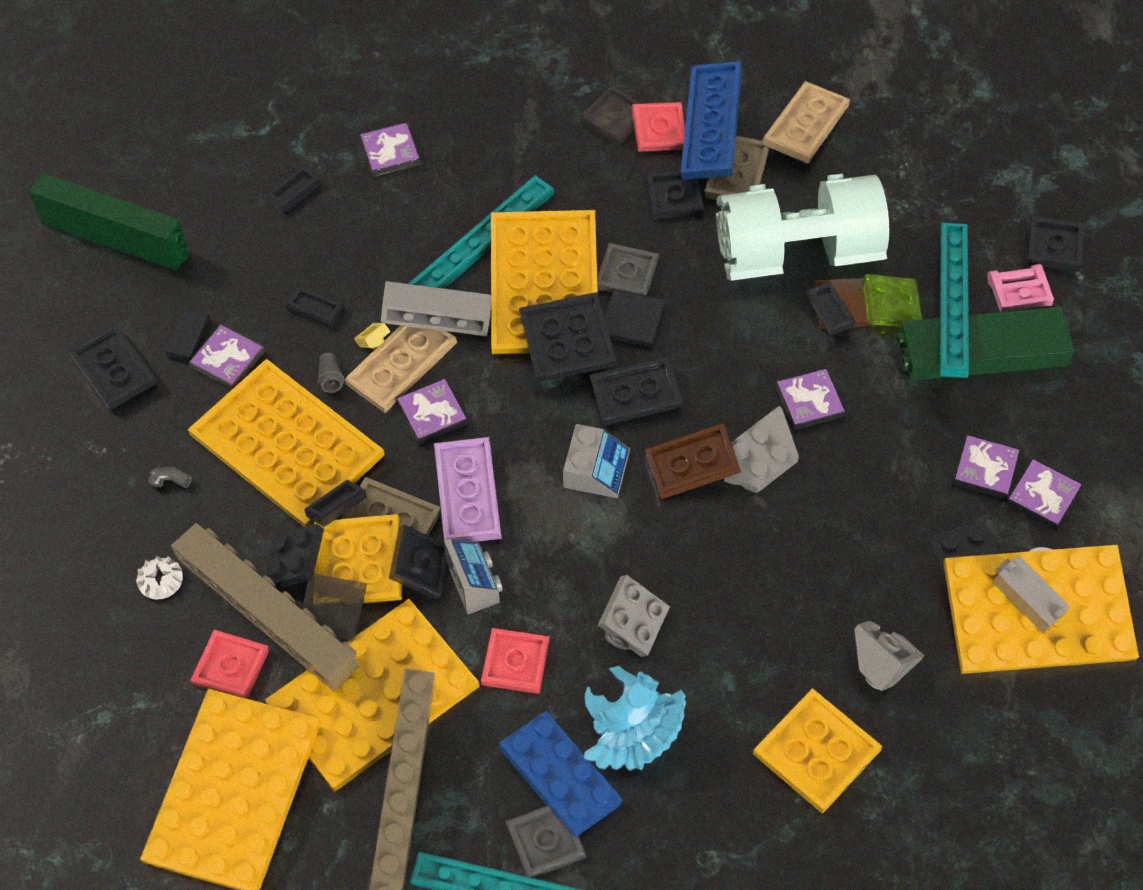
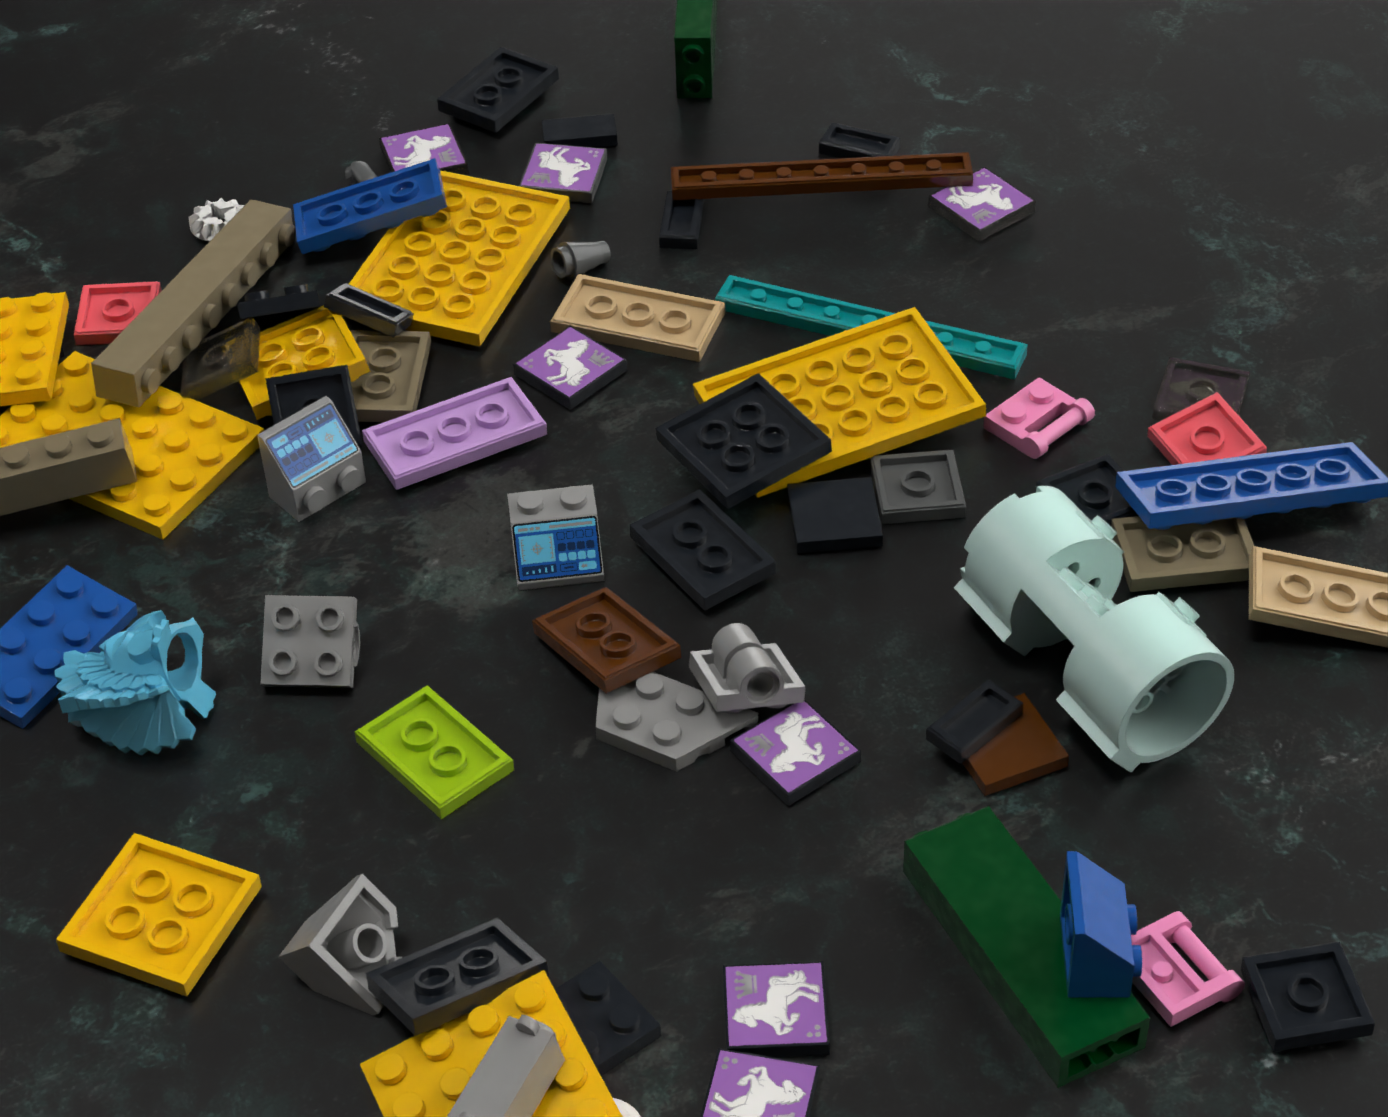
camera: 70 degrees right, 15 degrees down
light yellow plate [354,323,390,349] -> none
light grey brick [381,281,492,336] -> none
coral tile [481,628,550,694] -> none
clear neon green plate [862,274,922,327] -> none
teal tile [940,223,969,378] -> none
none -> blue plate [293,158,447,254]
none -> lime tile [355,685,514,819]
none -> black plate [366,918,549,1036]
none -> tile [379,123,469,175]
none -> reddish brown tile [671,152,973,200]
none -> light grey plate [689,623,805,713]
none -> bright pink plate [984,377,1095,459]
none -> blue slope [1060,851,1142,998]

